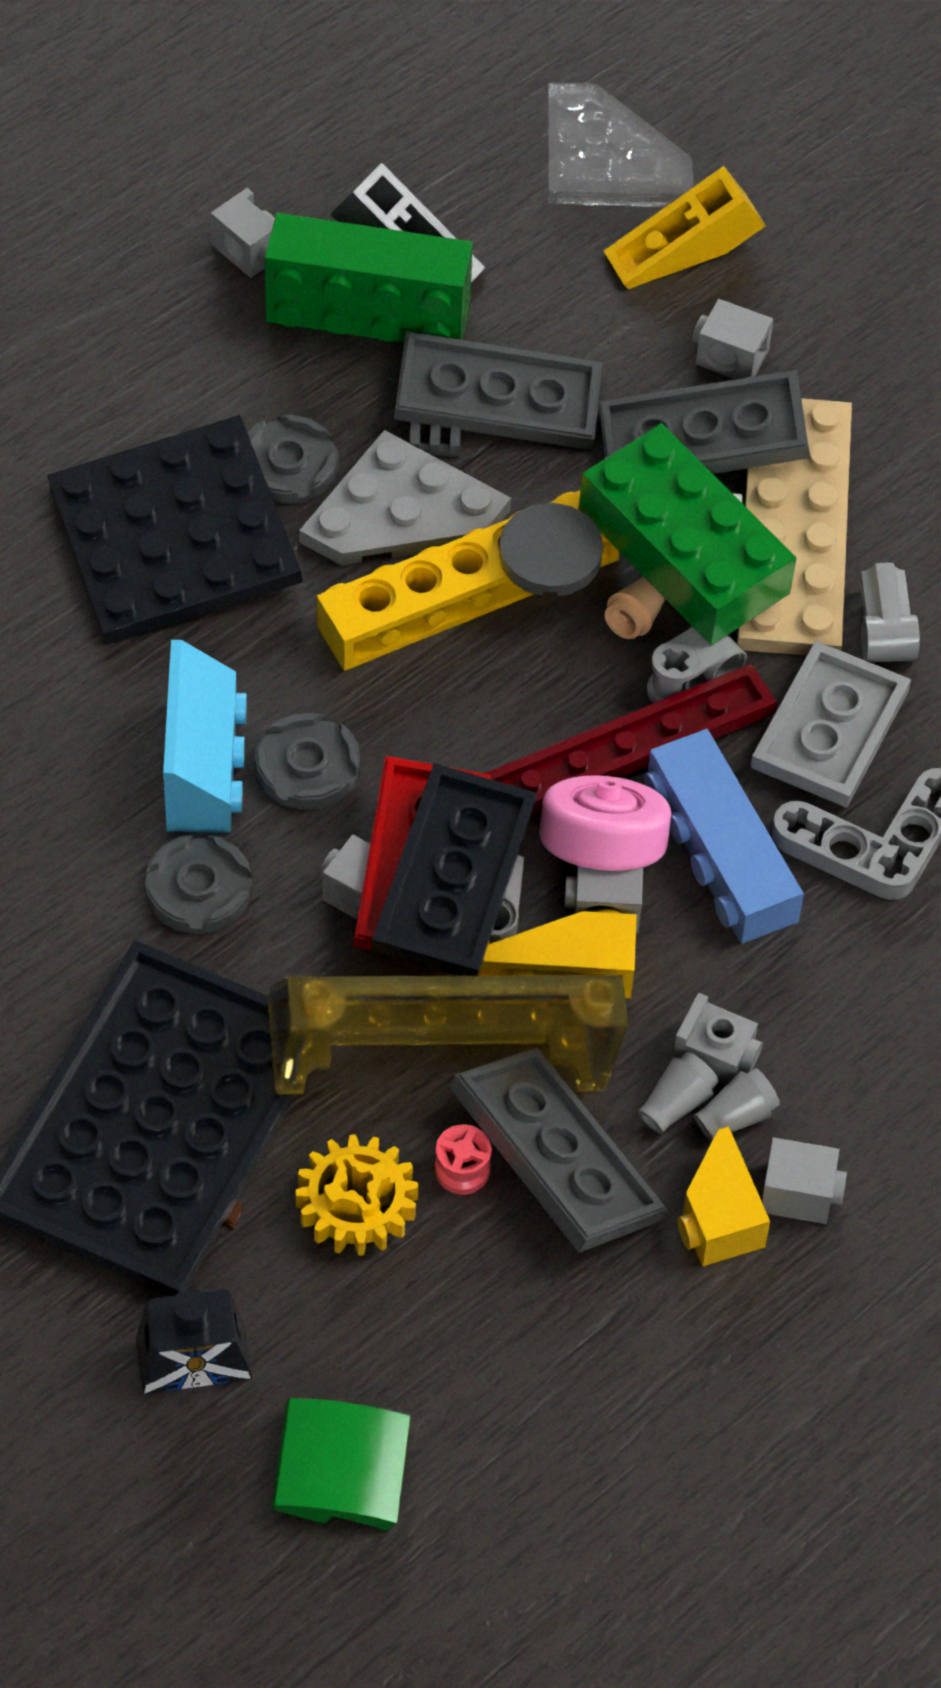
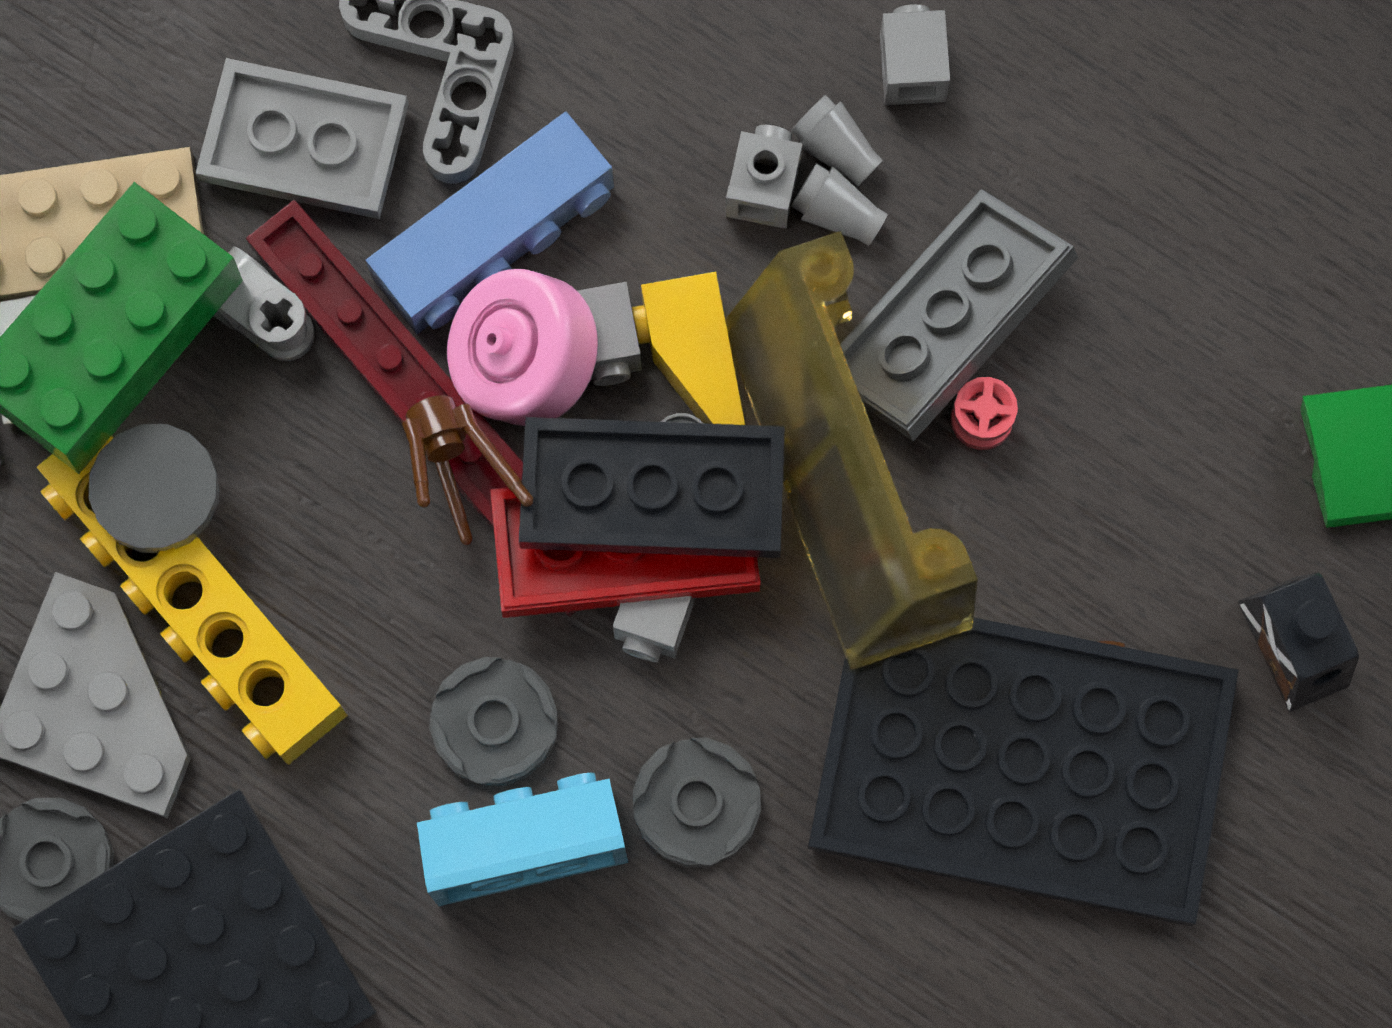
camera: 100 degrees left, 20 degrees up
yellow gear [295,1134,418,1256] -> none
light nougat cone [605,577,665,639] -> none
yellow slope [677,1126,770,1267] -> none
light grey piece [859,563,920,662] -> none
none -> reddish brown plant [402,395,534,545]

